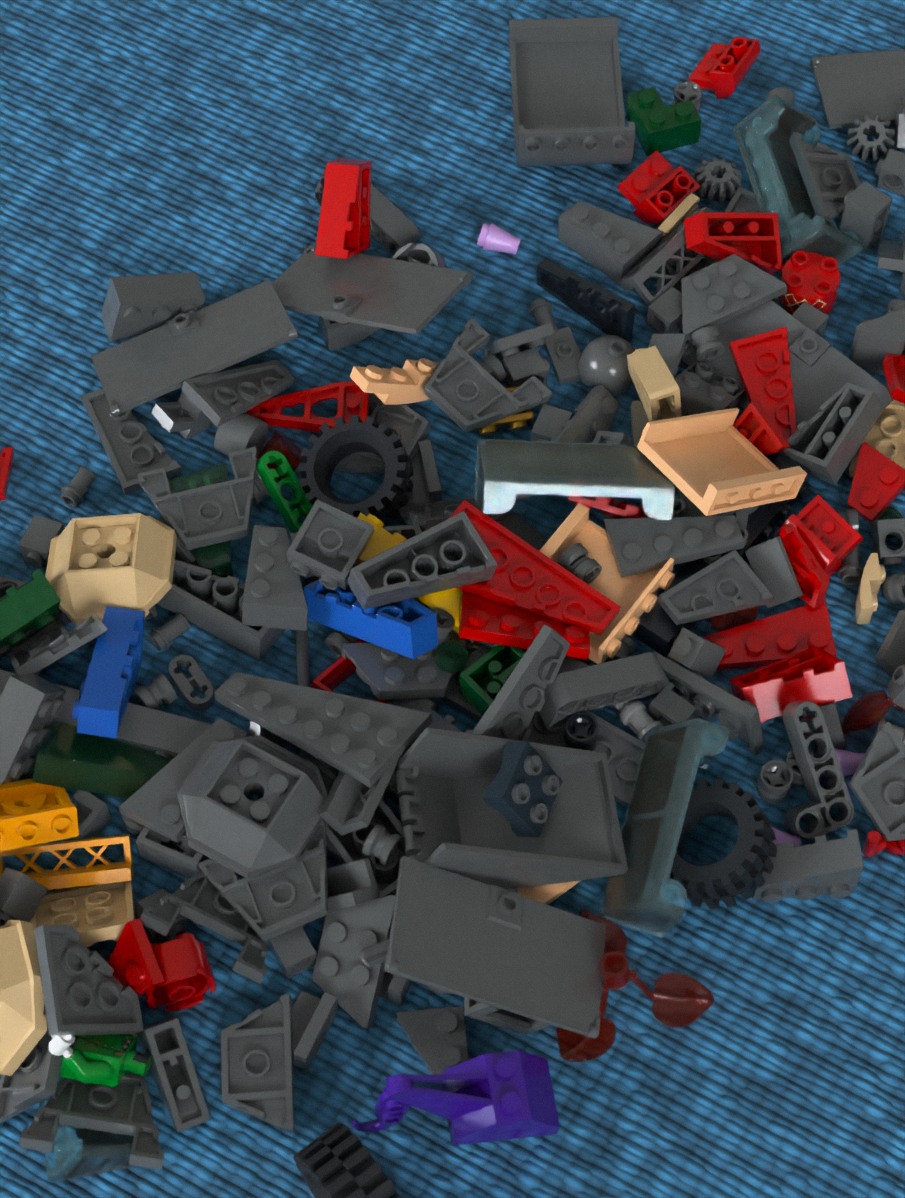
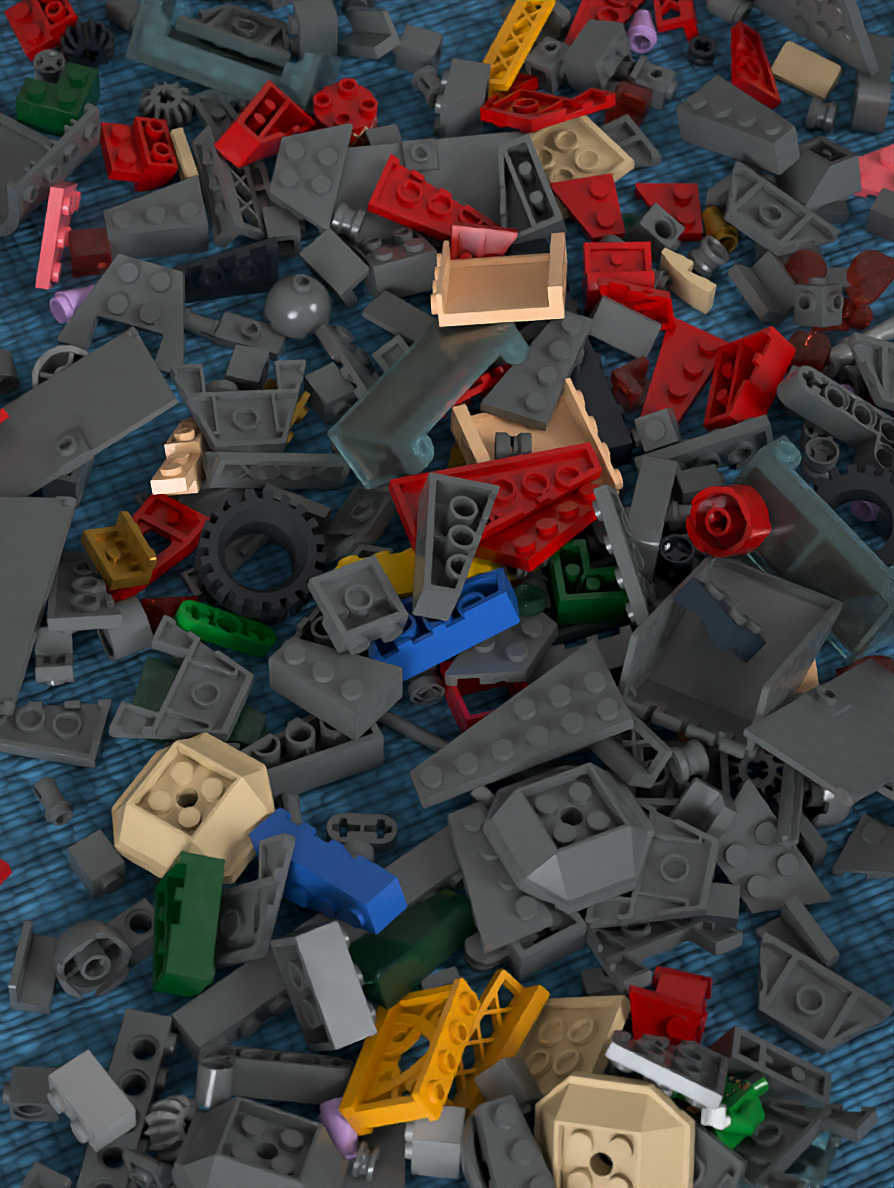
camera: 60 degrees left, 5 degrees down
dark grey plate [484,323,554,359] -> none
tan slope [627,345,681,422] -> none
dark grey wing [657,550,774,625] -> none
none -> coral plate [35,181,81,290]
none -> dark grey wing [57,254,185,376]
none -> black gear [60,17,115,69]
none -> clear red panel [67,227,112,278]
none -> pearl gold bracket [80,511,157,590]
none -> dark grey fence [202,452,353,490]
none -> red brick [686,484,771,558]

